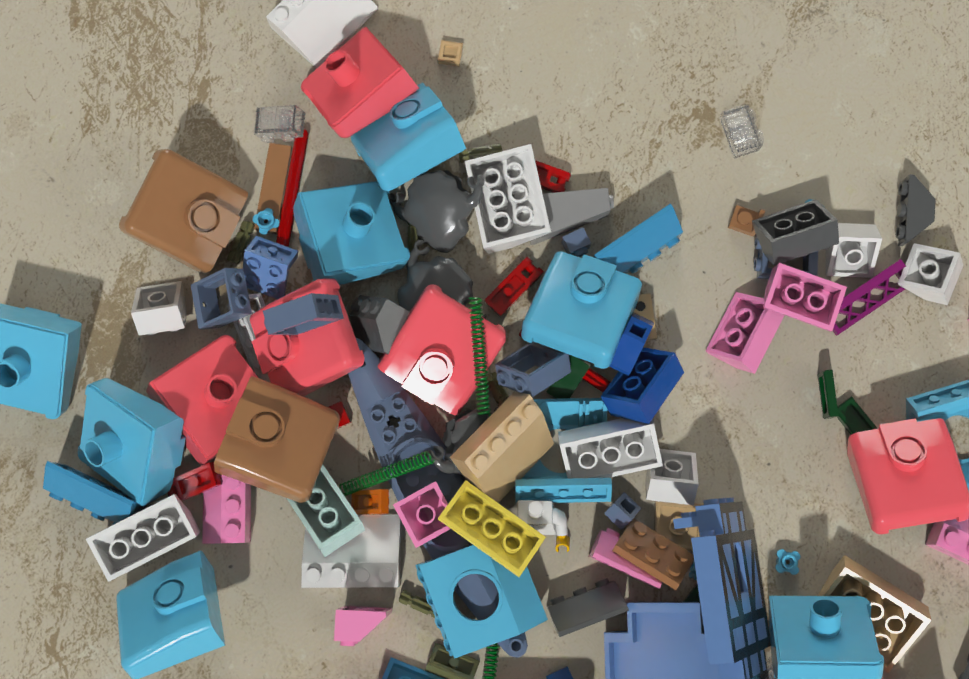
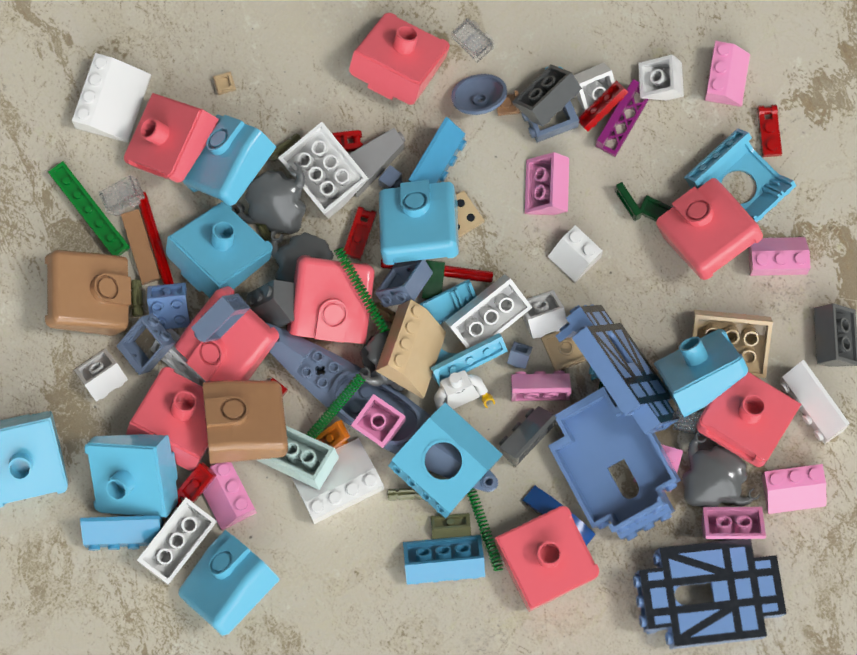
camera: 25 degrees left, 5 degrees down
medium azure plate [253,208,280,235] -> none
bright pink slope [334,606,392,646] -> none
light yellow slope [438,480,546,577] -> none
blue brick [601,347,684,424] -> none
blue slope [609,312,654,376] -> none
medium nougat plate [612,518,694,590] -> none
bright pink slope [763,263,847,332] -> none
medium azure plate [775,549,800,575] -> none
dark grey slope [895,174,936,246] -> none
none -> green plate [48,161,130,256]
none -> coral piece [349,13,450,105]
none -> sand blue dish [451,74,507,115]
none -> white slope [548,225,603,283]
none -> red plate [578,80,629,132]

